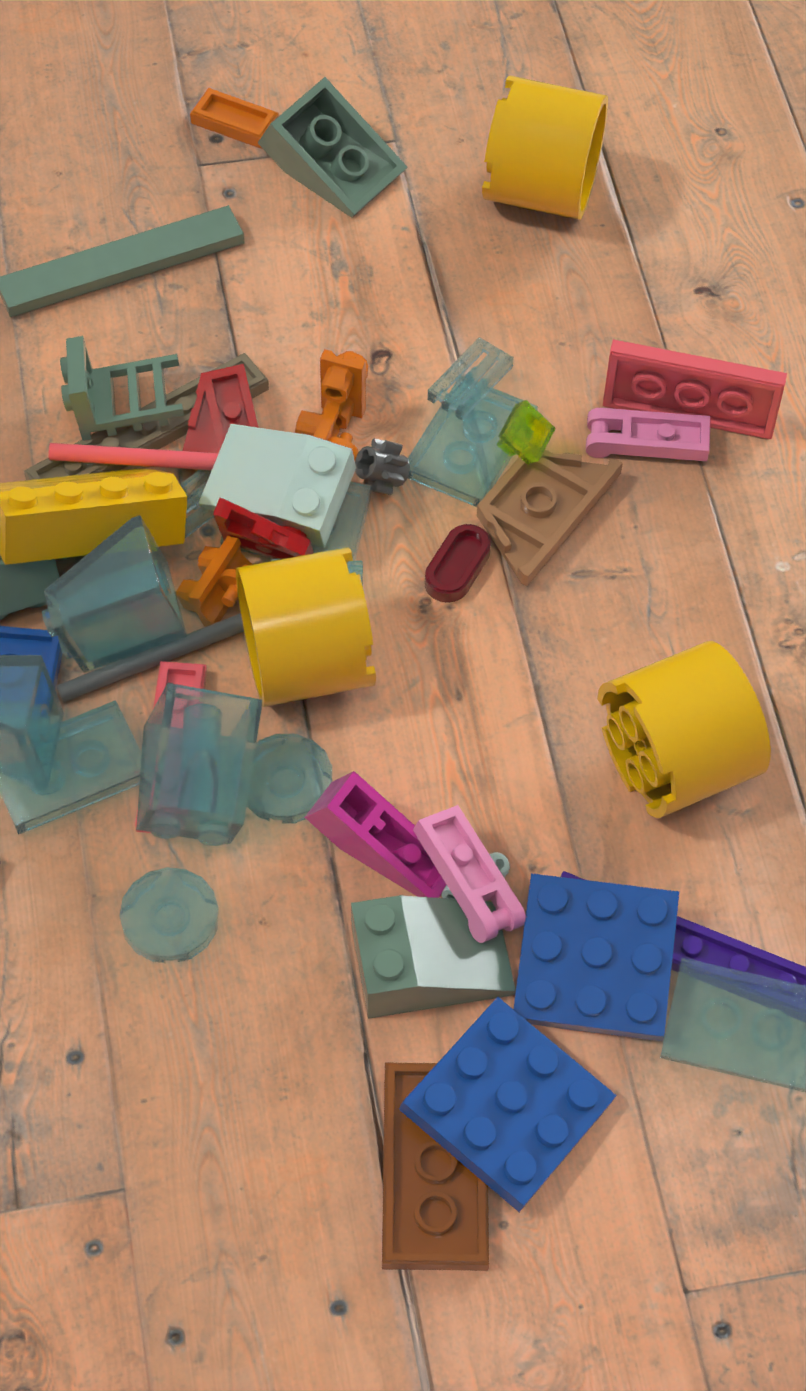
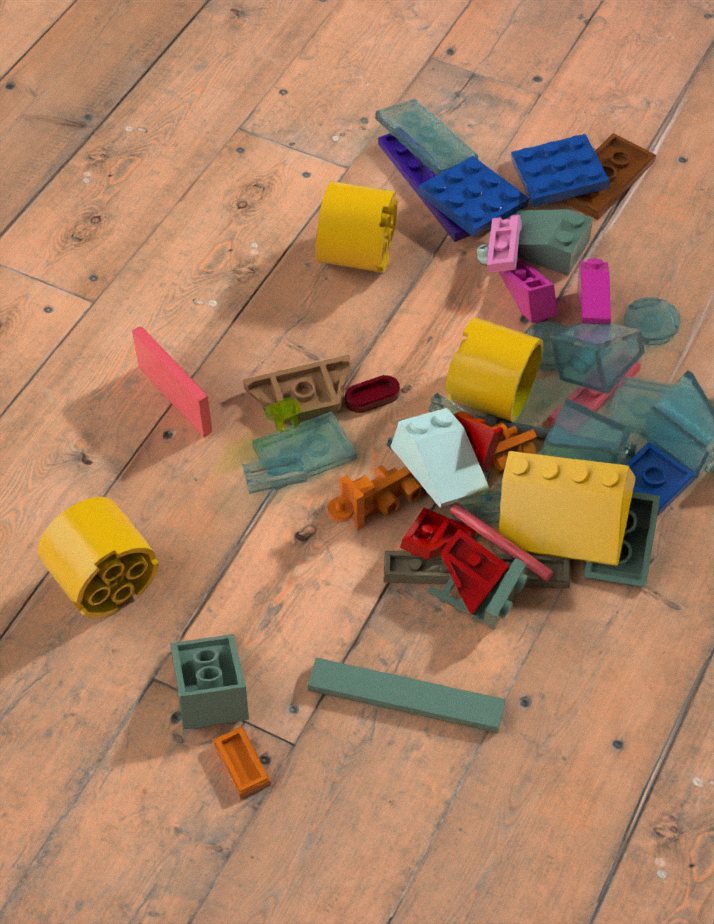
camera: 140 degrees left, 5 degrees down
dark grey gear [355,438,410,495] -> none
bright pink plate [586,408,710,461] -> none
none -> red wing [440,529,510,616]
none -> dark pink slope [577,258,611,324]

